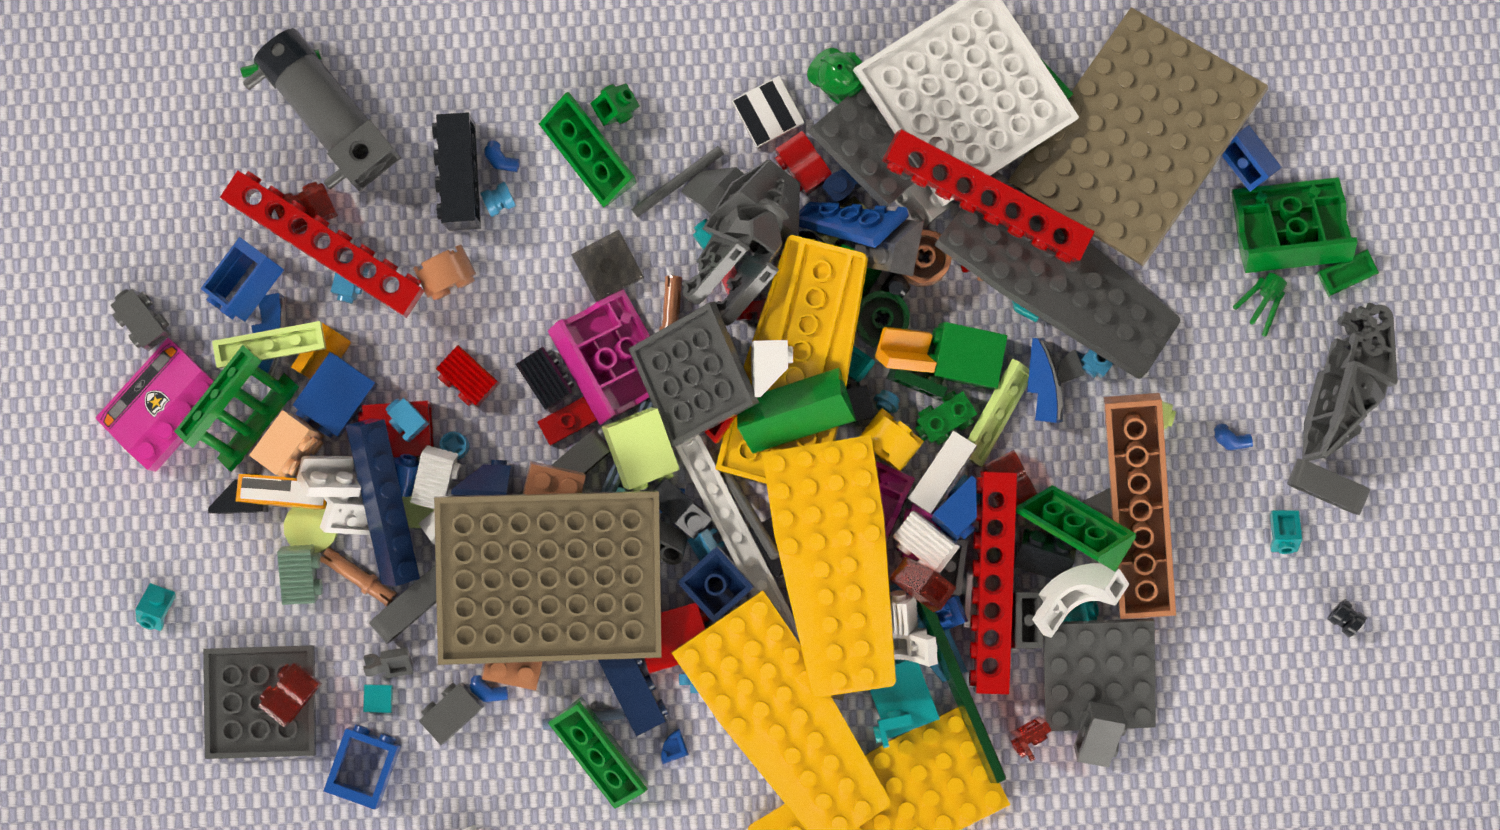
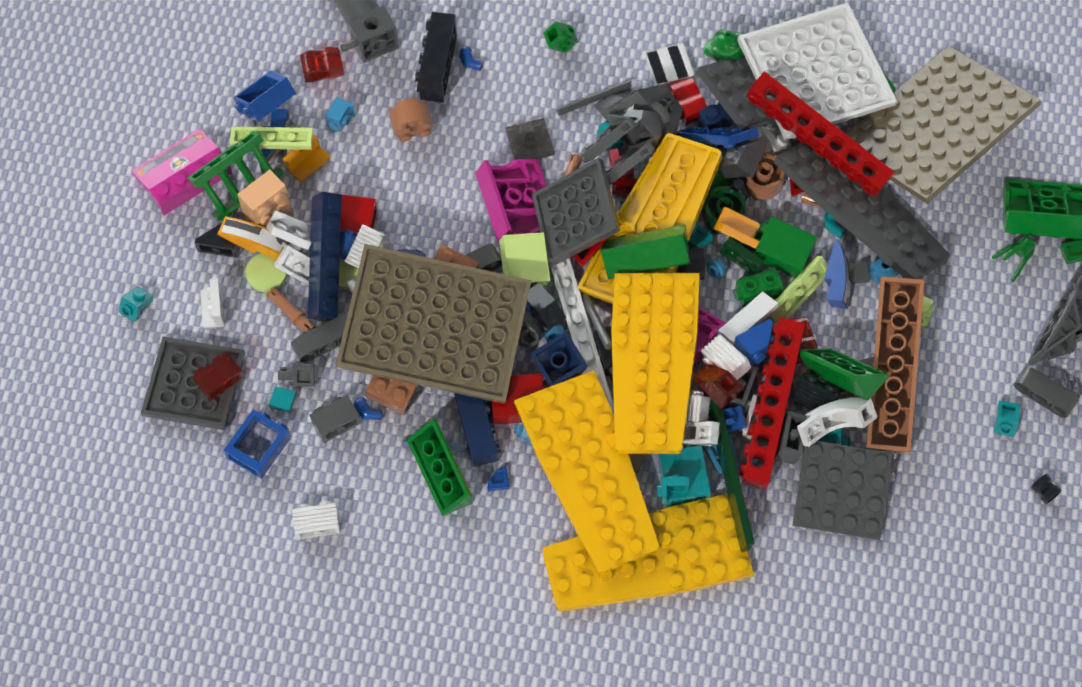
camera: 10 degrees right, 20 degrees down
dark grey brick [110,289,171,351] -> none
red brick [220,170,424,318] -> none
sand green brick [277,544,323,605] -> none
blue brick [292,352,378,438] -> none
dark azure brick [386,398,429,442] -> none
red brick [436,345,500,407] -> none
dark azure wheel [439,431,470,460] -> none
dark azure wheel [480,182,516,217] -> none
black brick [515,347,575,411] -> none
red plate [537,397,597,446] -> none
green slope [539,92,637,208] -> none
white slope [751,340,793,397] -> none
yellow brick [860,408,924,471] -> none
clear red bracket [1010,716,1052,762] -> none
brick [1074,702,1128,768] -> none
blue arm [1214,423,1253,450] -> none
blue brick [1222,125,1282,192] -> none
none -> white bracket [200,278,225,329]

